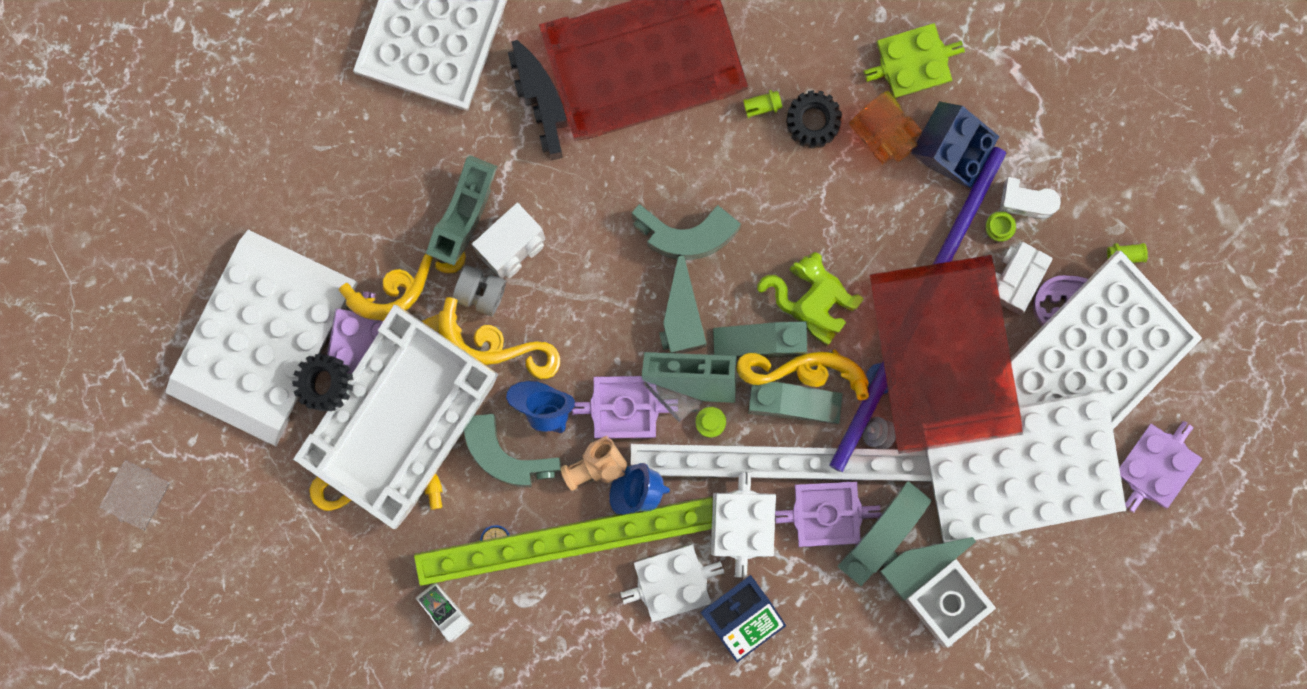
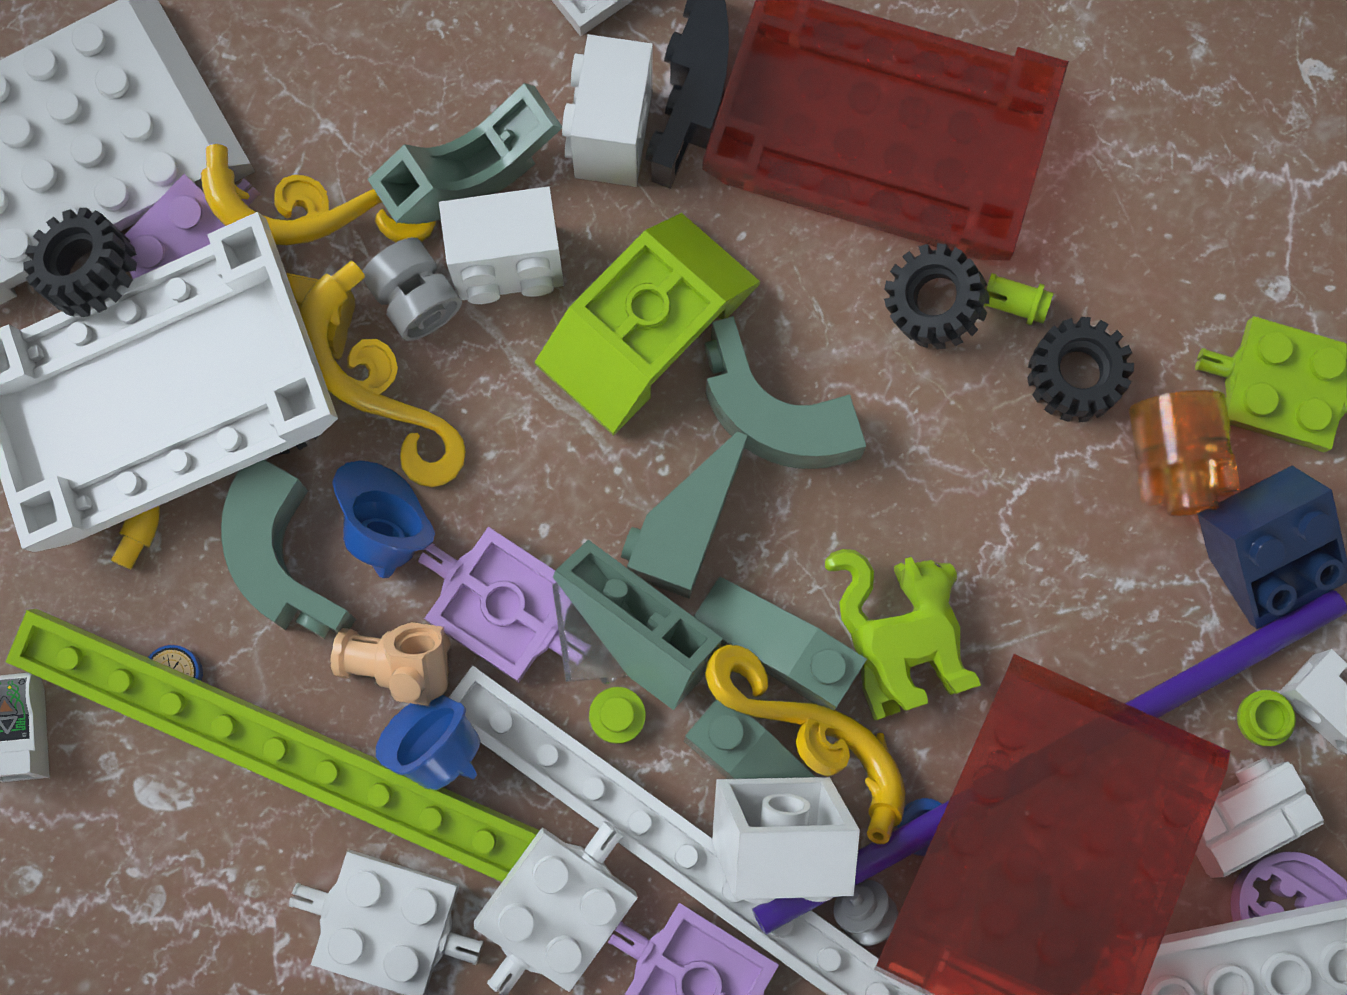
camera: 30 degrees right, 5 degrees down
none -> lime slope [535,212,760,436]
none -> white brick [562,34,653,187]
none -> white brick [712,777,860,904]
none -> black tyre [884,243,989,349]

